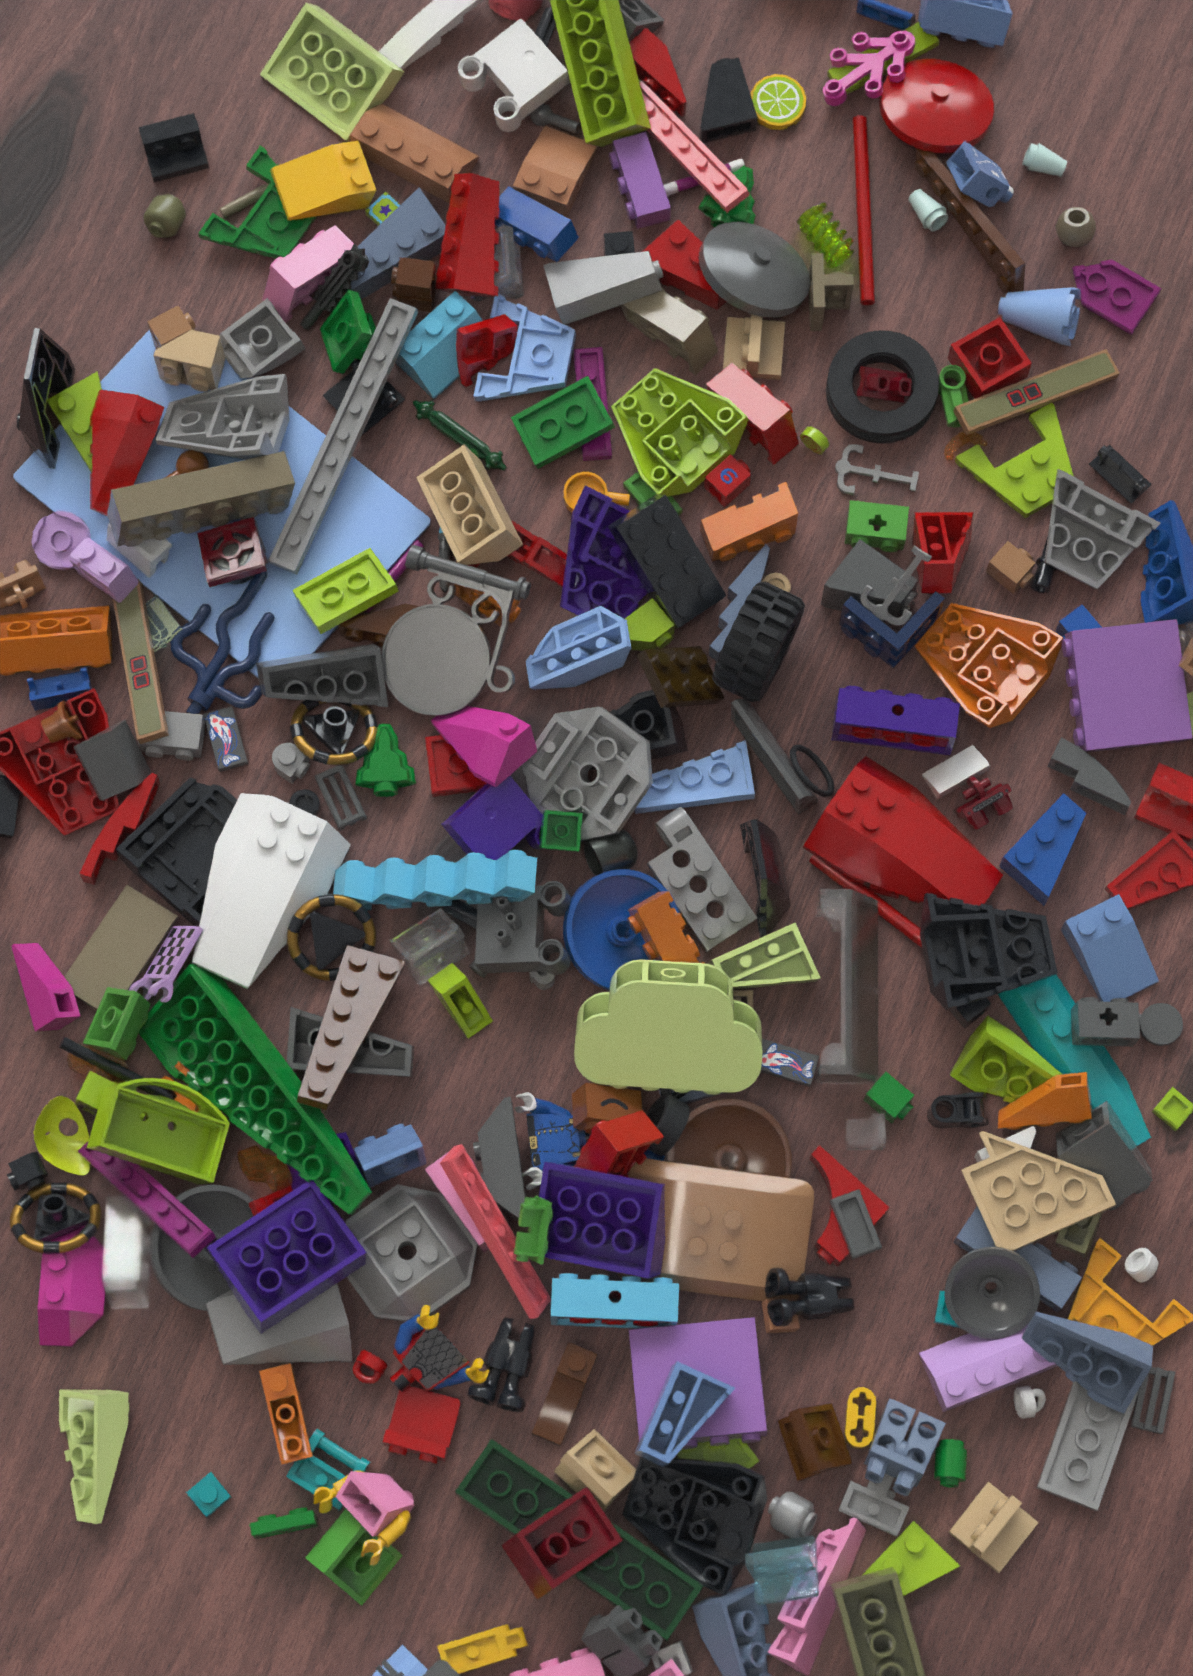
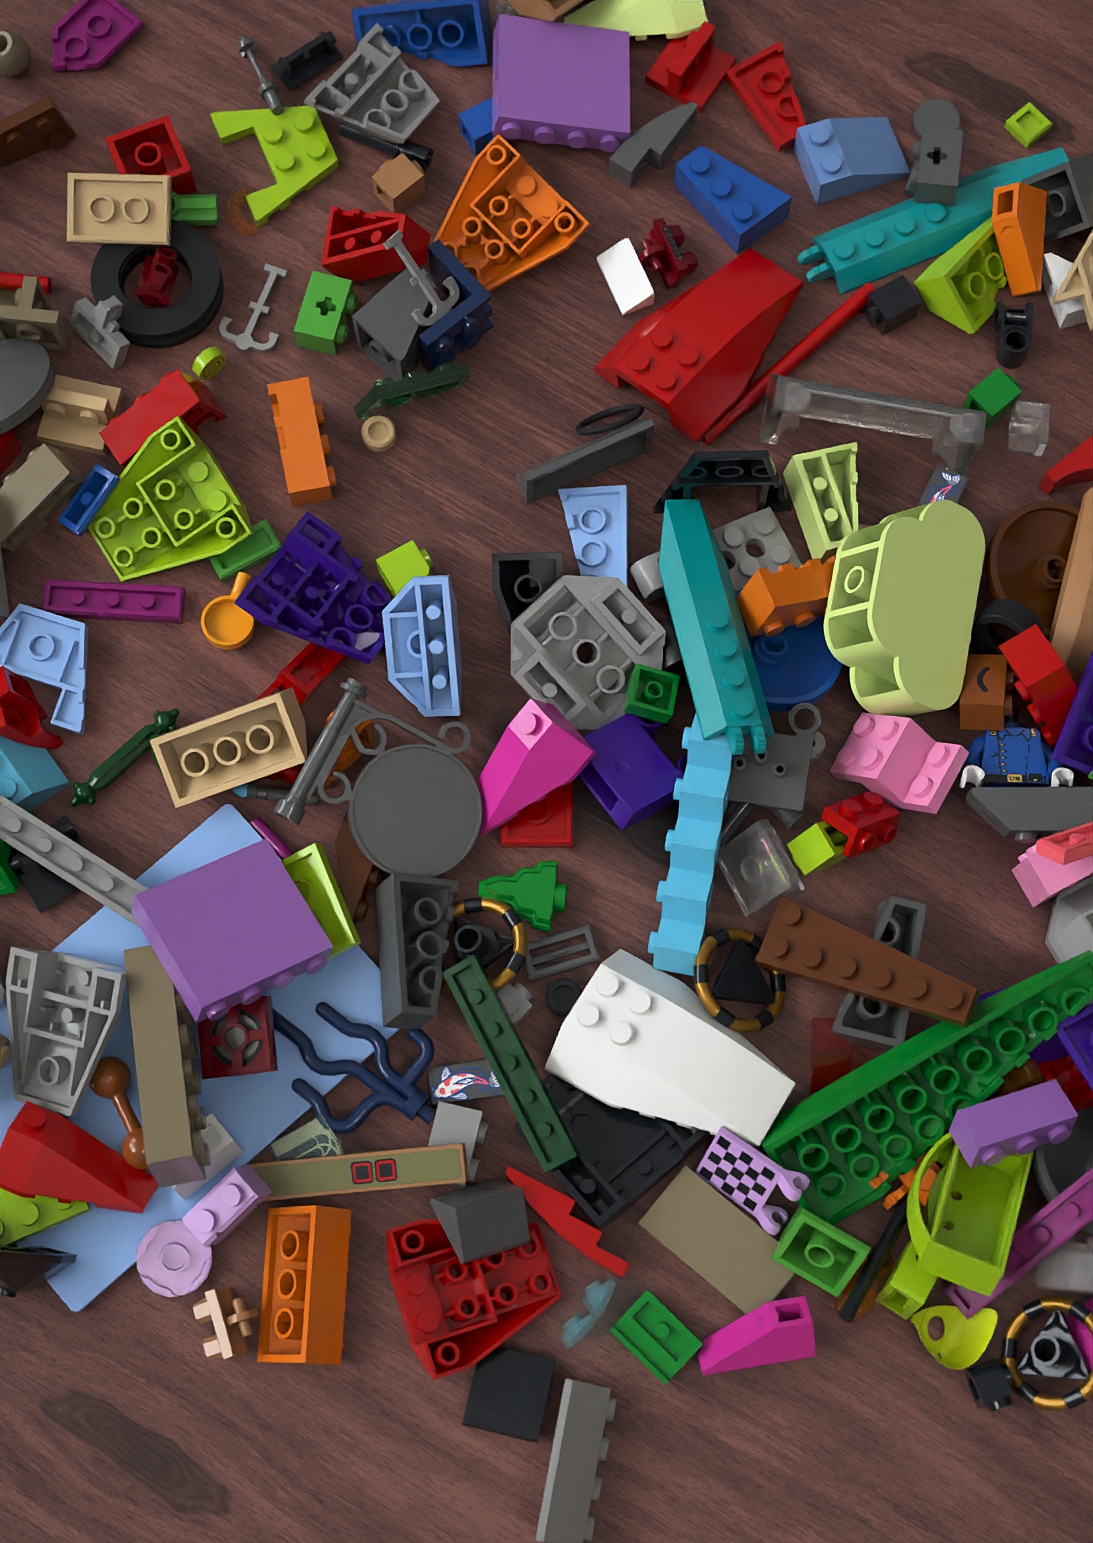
camera: 80 degrees left, 0 degrees up
blue hinge [27,667,92,711] -> none
dark orange piece [41,700,82,743] -> none
medium blue slope [354,1124,427,1188] -> none
green plate [511,376,615,469] -> none
black brick [607,494,727,628] -> none
dark brown plate [637,646,725,708] -> none
red brick [704,454,751,508] -> none
sand blue slope [709,544,770,661] -> none
black tyre [712,582,805,702] -> none
dark purple brick [831,686,960,755] -> none
black wedge [920,893,1057,1010] -> none
tile [953,349,1120,436] -> none
light blue cone [998,287,1081,346] -> none
none -> blue slope [57,464,121,536]
none -> tan tile [67,173,172,246]
none -> light grey hinge [69,295,130,370]
none -> medium lavender brick [131,838,333,1023]
none -> dark grey piece [237,36,285,115]
none -> clear green wing [354,362,471,420]
none -> dark green plate [442,955,580,1173]
none -> clear light blue slope [559,1277,616,1351]
none -> green plate [610,1289,704,1385]
none -> teal hinge [658,499,775,755]
none -> clear red slope [810,1018,852,1094]
none -> red bracket [821,791,901,858]
none -> bright pink bracket [829,712,969,814]
none -> medium lavender brick [949,1079,1079,1168]

